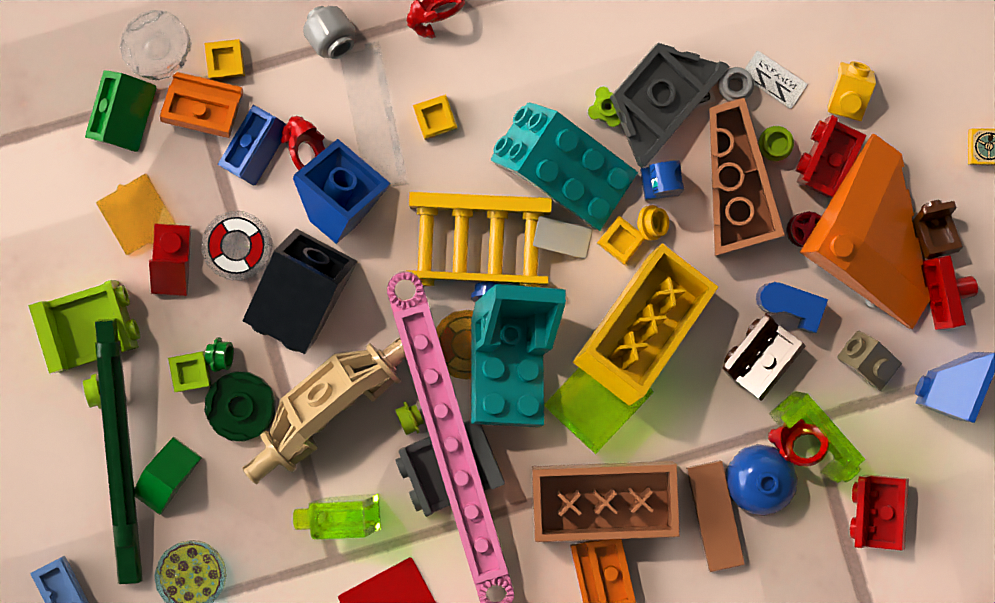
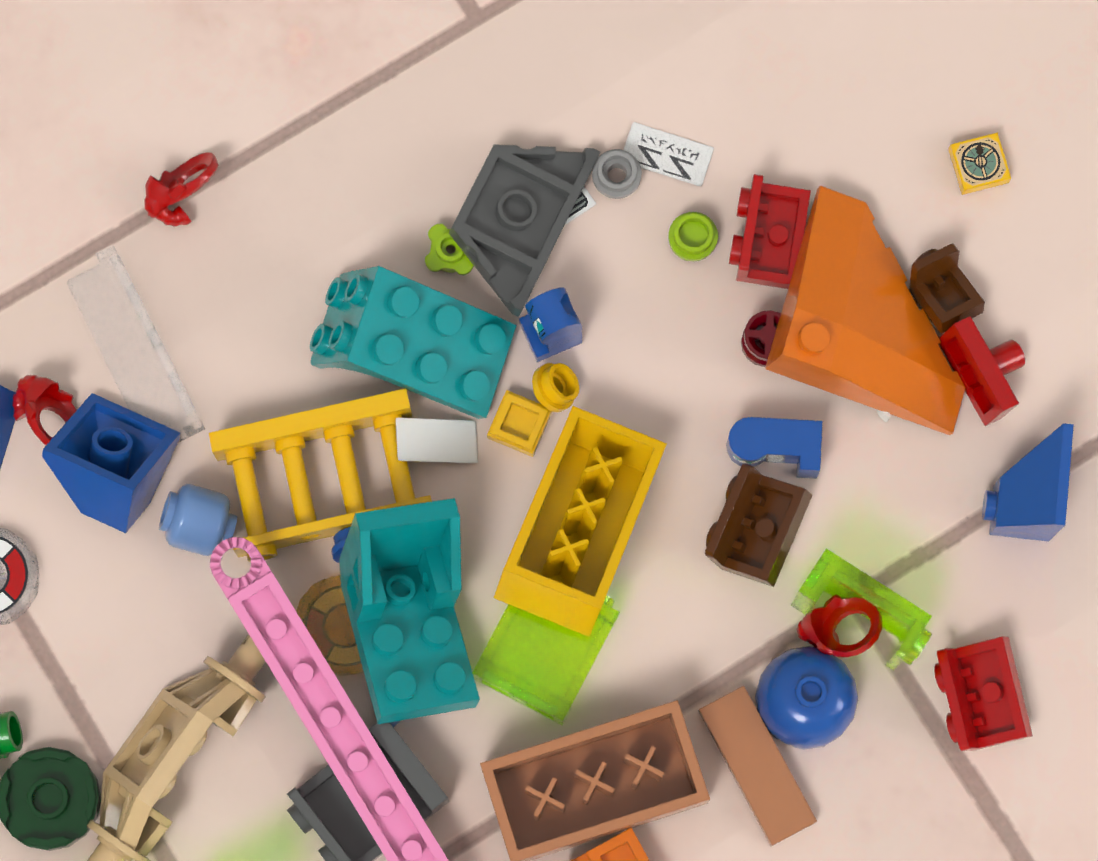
camera: 15 degrees left, 10 degrees down
black slope [242,228,358,354] -> none
light grey head [303,6,356,59] -> none
lime plate [395,401,424,435] -> none
yellow tile [413,94,457,140] -> none
nougat wedge [709,98,785,256] -> none
yellow bracket [827,61,876,121] -> none
dark tan bracket [837,331,902,391] -> none
none -> medium blue head [159,484,237,556]

